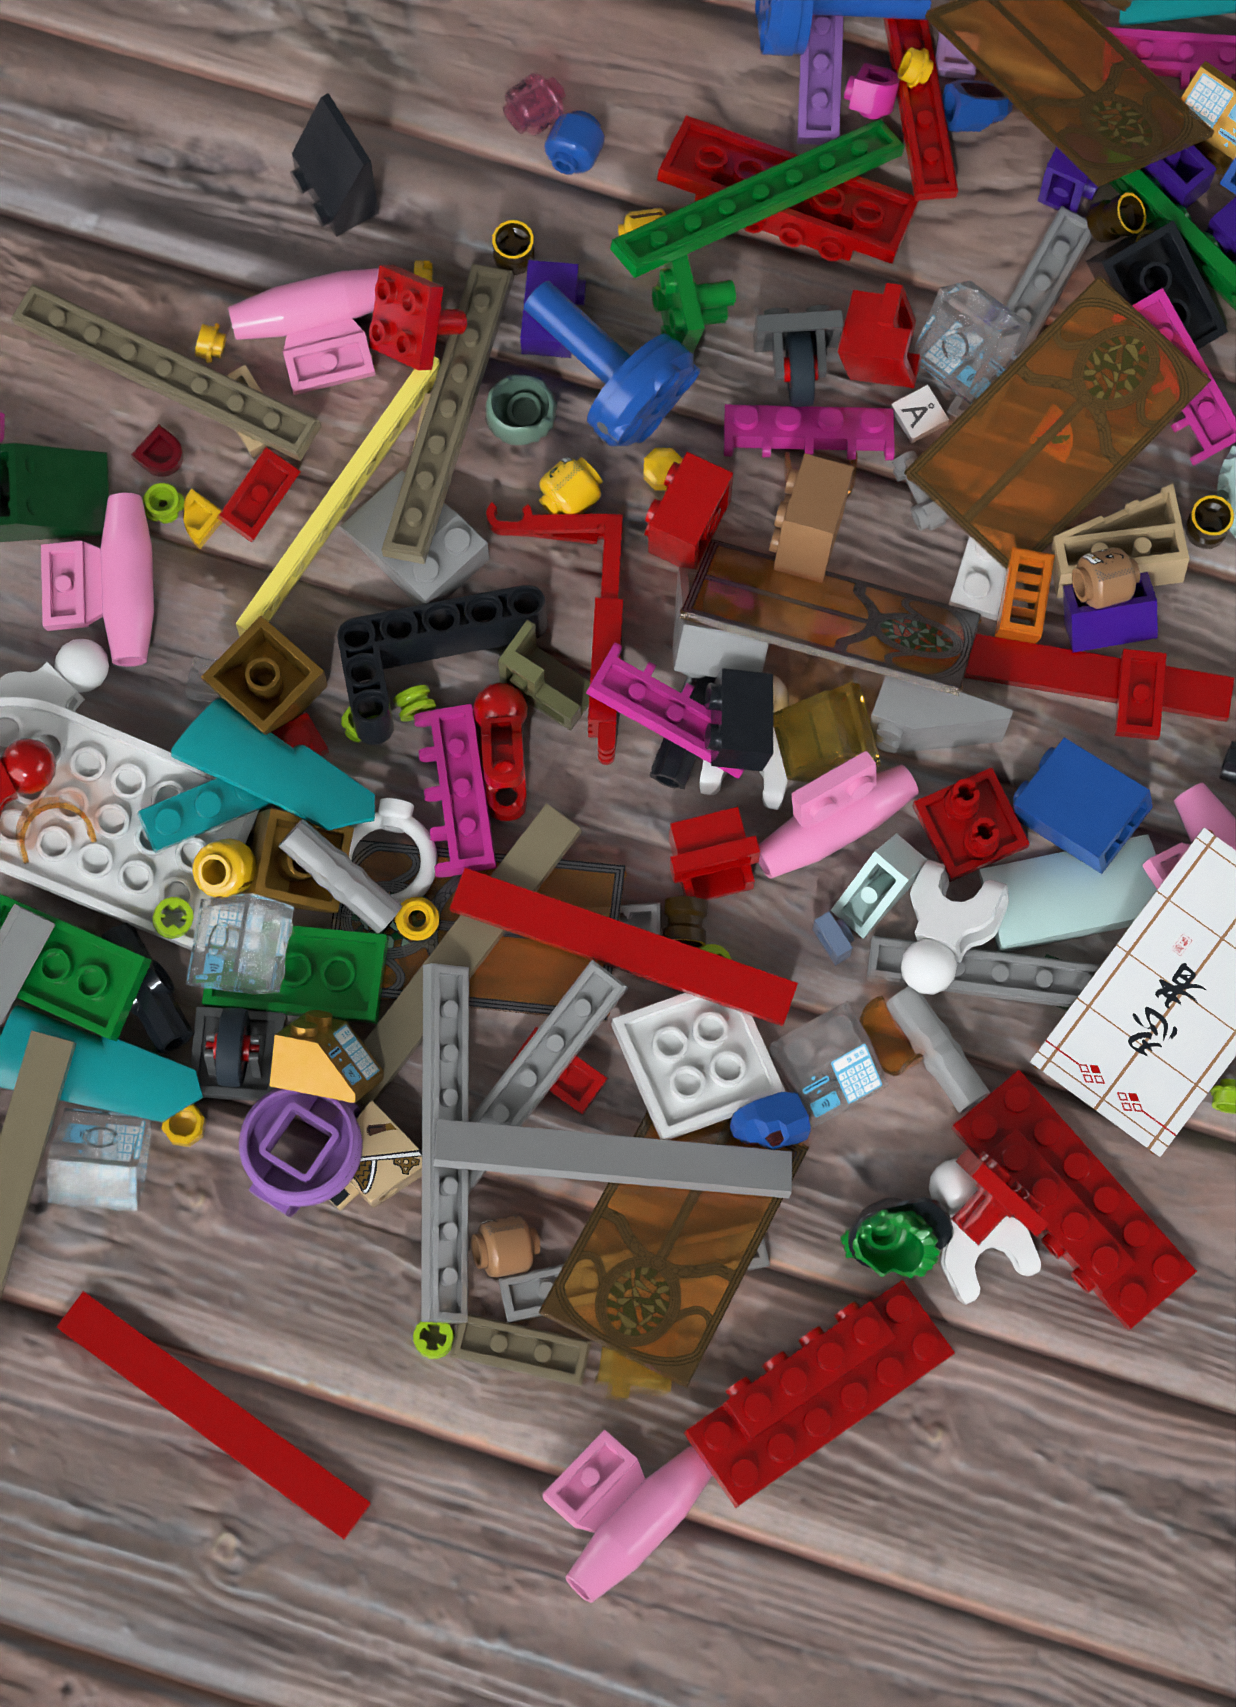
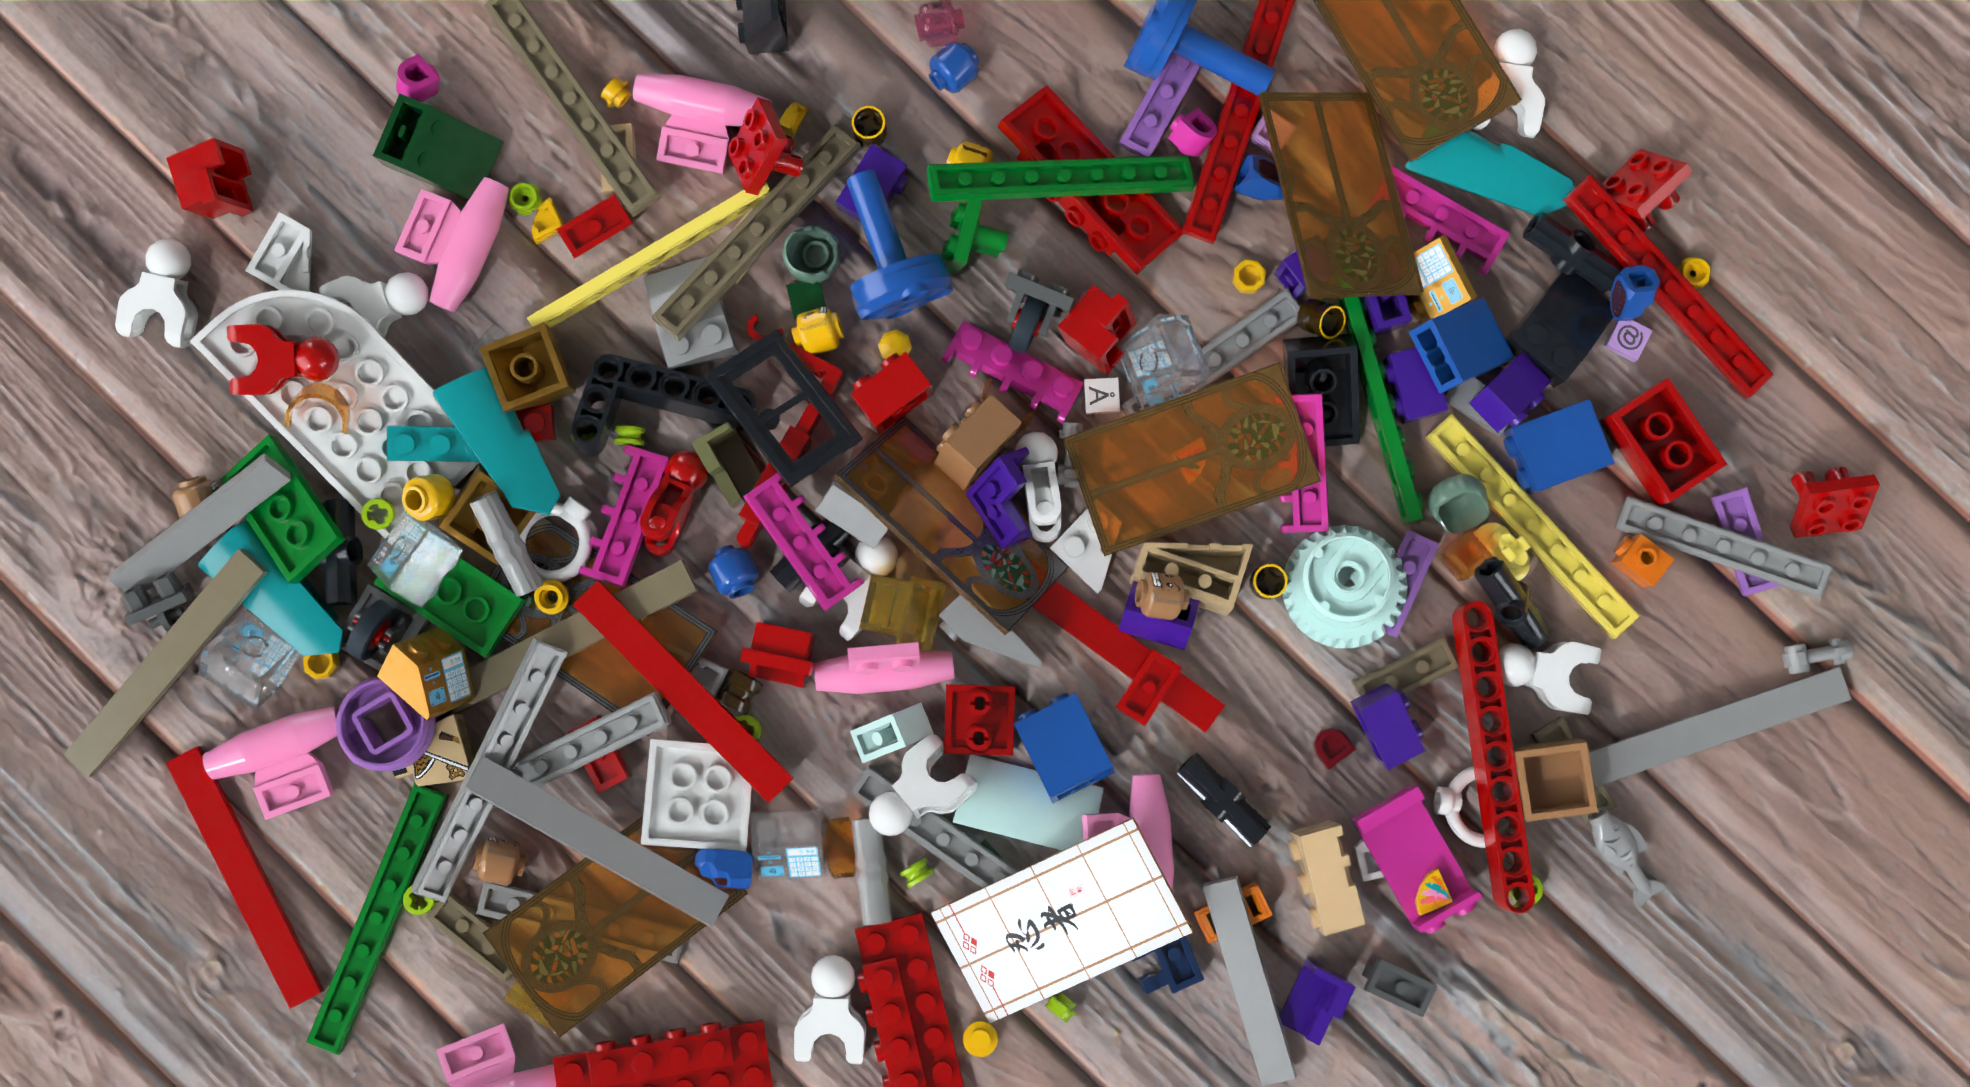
camera: 30 degrees right, 10 degrees up
dark red tile [131,424,184,477] -> none
black brick [705,668,773,771] -> none
sand blue plate [812,911,854,966] -> none
green hair [841,1197,952,1278] -> none
yellow plate [898,47,934,88] -> none
red plate [951,1148,1049,1246] -> none
orange slope [995,547,1055,644] -> none
none -> bright pink plate [203,706,339,820]
none -> green tile [306,783,449,1055]
none -> black door [704,329,863,488]
none -> blue head [708,545,759,599]
none -> dark green tile [786,281,826,320]
none -> lime bush [900,856,935,888]
none -> yellow plate [963,1021,998,1057]
none -> dark purple panel [965,447,1032,549]
none -> white piece [1015,431,1061,542]
none -> yellow tile [1232,259,1266,294]

